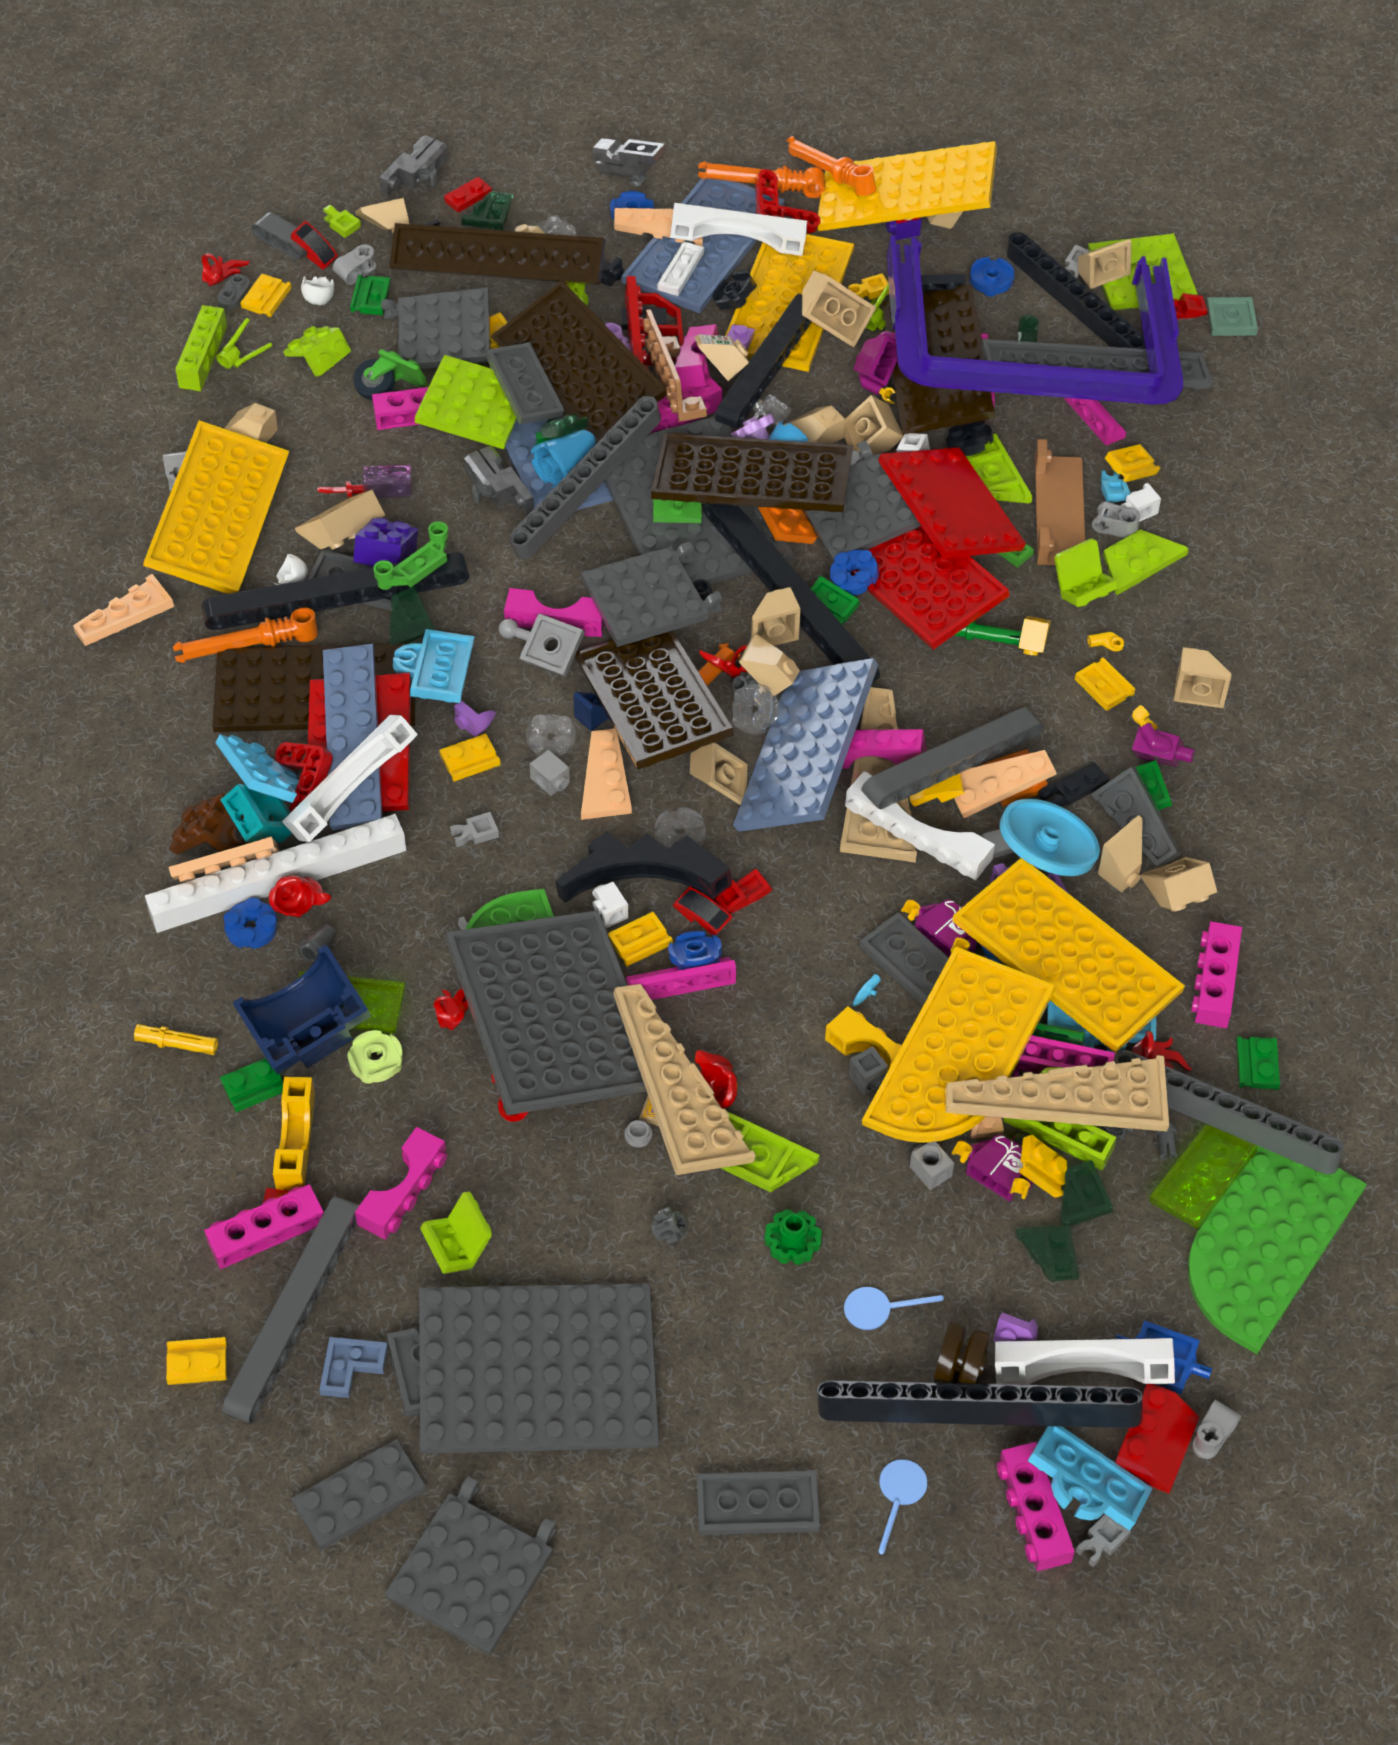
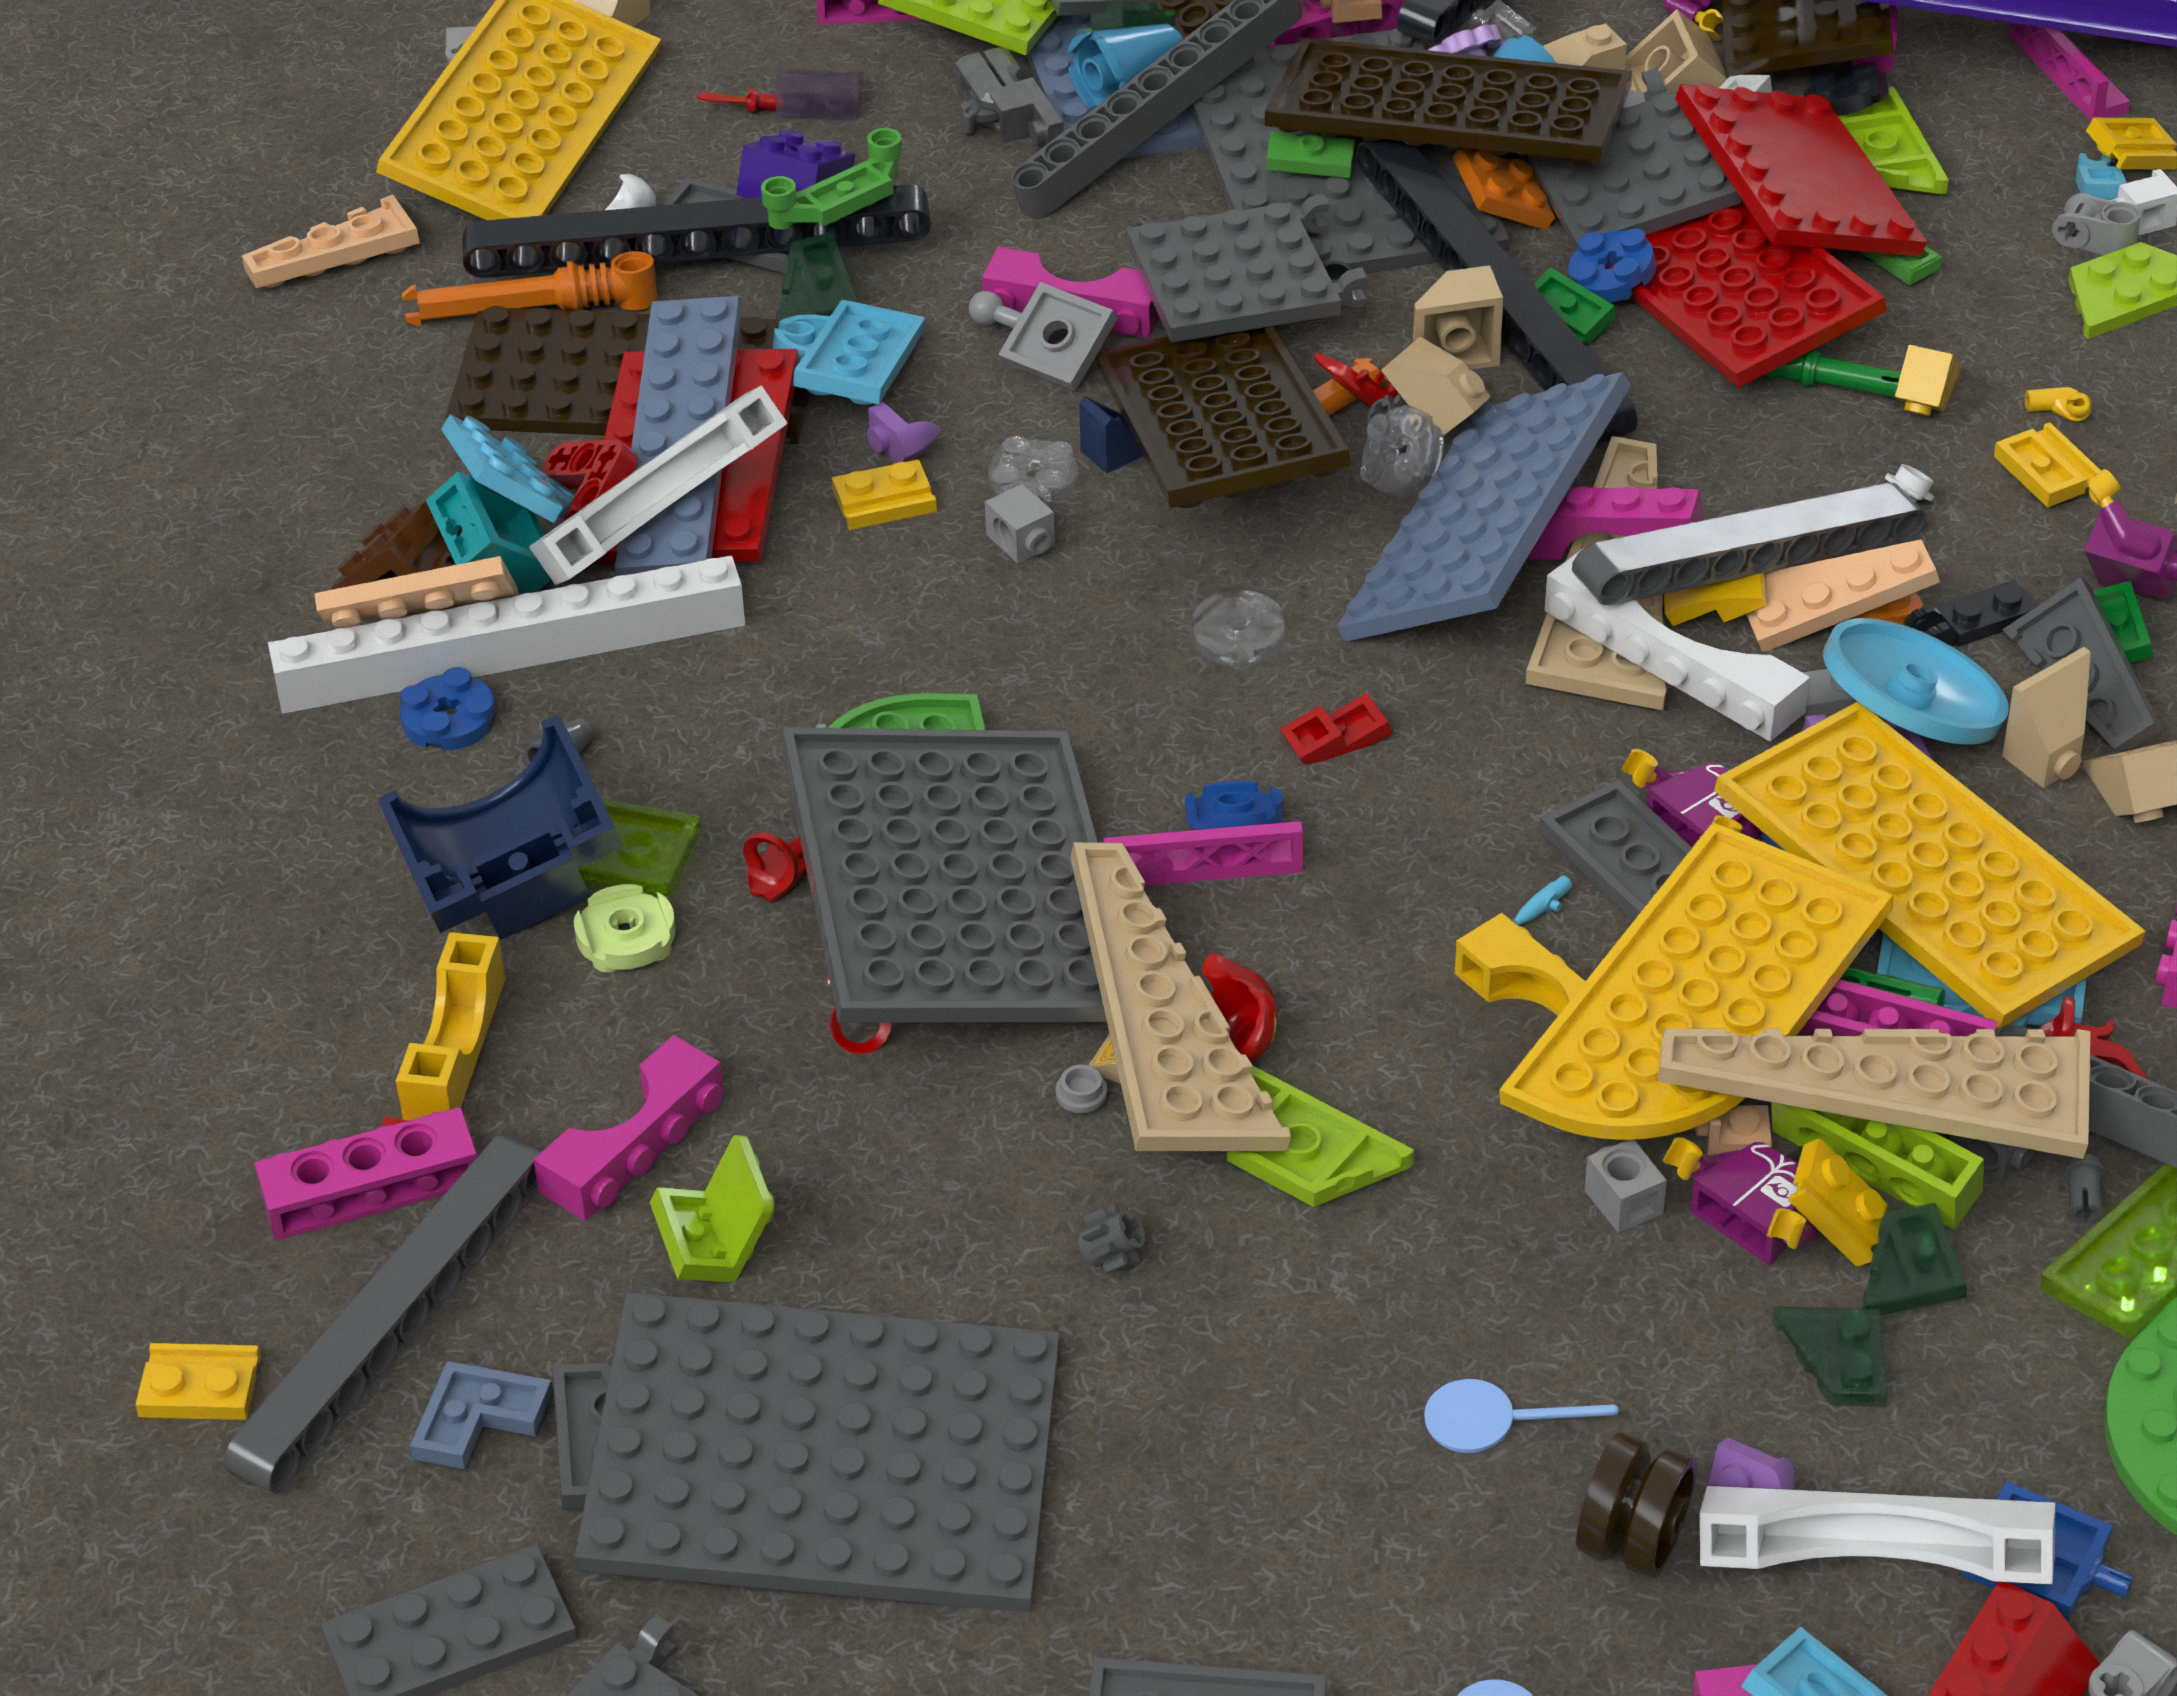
camera: 10 degrees right, 10 degrees down
yellow pin [134,1024,218,1055] -> none
green plate [220,1058,283,1112] -> none
red hair [268,875,331,918] -> none
tan slope [295,490,385,550] -> none
light grey plate [450,812,499,848] -> none
black arch [555,832,732,903] -> none
light nougat wing [581,728,632,820] -> none
white brick [592,882,628,929] -> none
yellow plate [607,912,673,967] -> none
slope [672,887,733,936] -> none
tan slope [690,743,748,805] -> none
green plant [764,1209,822,1265] -> none
black beam [817,1381,1143,1428] -> none
dark grey brick [849,1046,888,1096] -> none
medium nougat bracket [1035,439,1085,565] -> none
lime bracket [1055,539,1118,607] -> none
none -> white plate [1885,464,1934,502]

